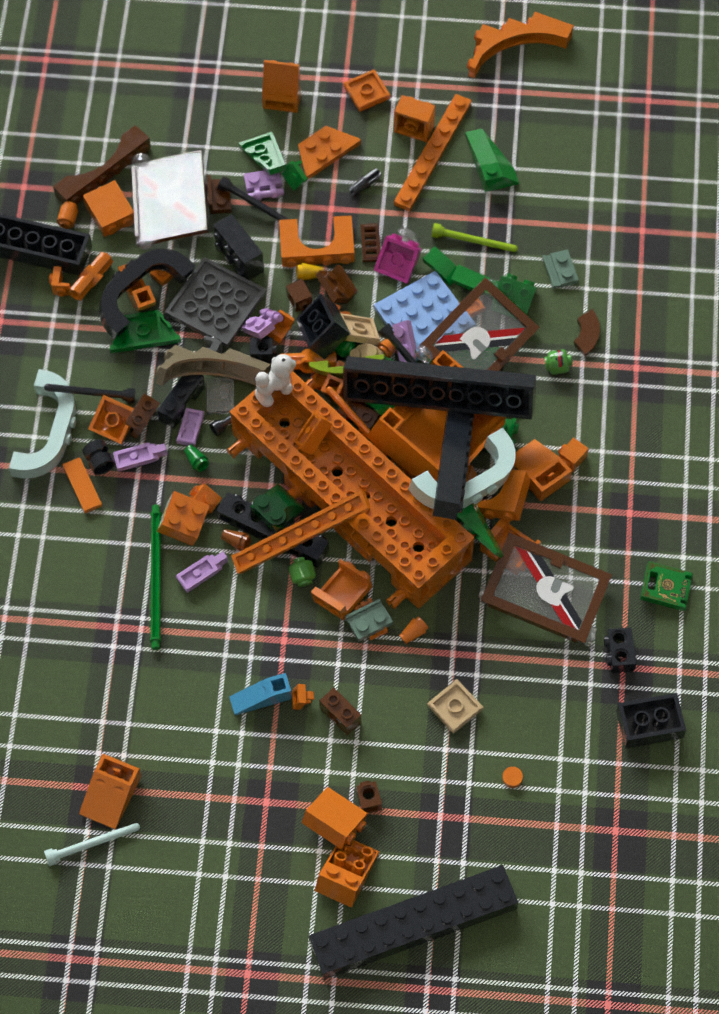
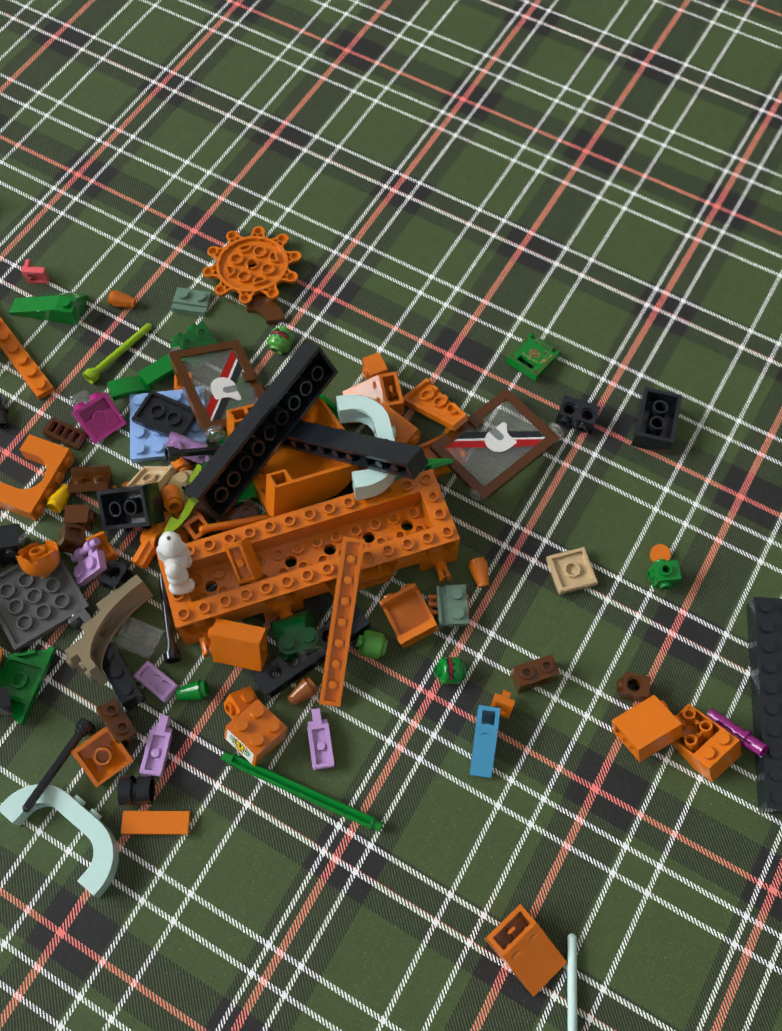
camera: 65 degrees left, 0 degrees up
none -> orange cylinder [16,540,60,578]
none -> coral bracket [22,259,50,284]
none -> reddish brown brick [57,522,85,554]
none -> orange cone [108,290,136,308]
none -> black tile [131,390,196,438]
none -> orange brick [161,485,184,514]
none -> orange plate [202,226,302,306]
none -> orange brick [208,618,268,672]
none -> orange wing [403,378,468,431]
none -> green head [434,657,467,685]
none -> green brick [647,559,682,590]
none -> magenta pin [706,708,769,757]

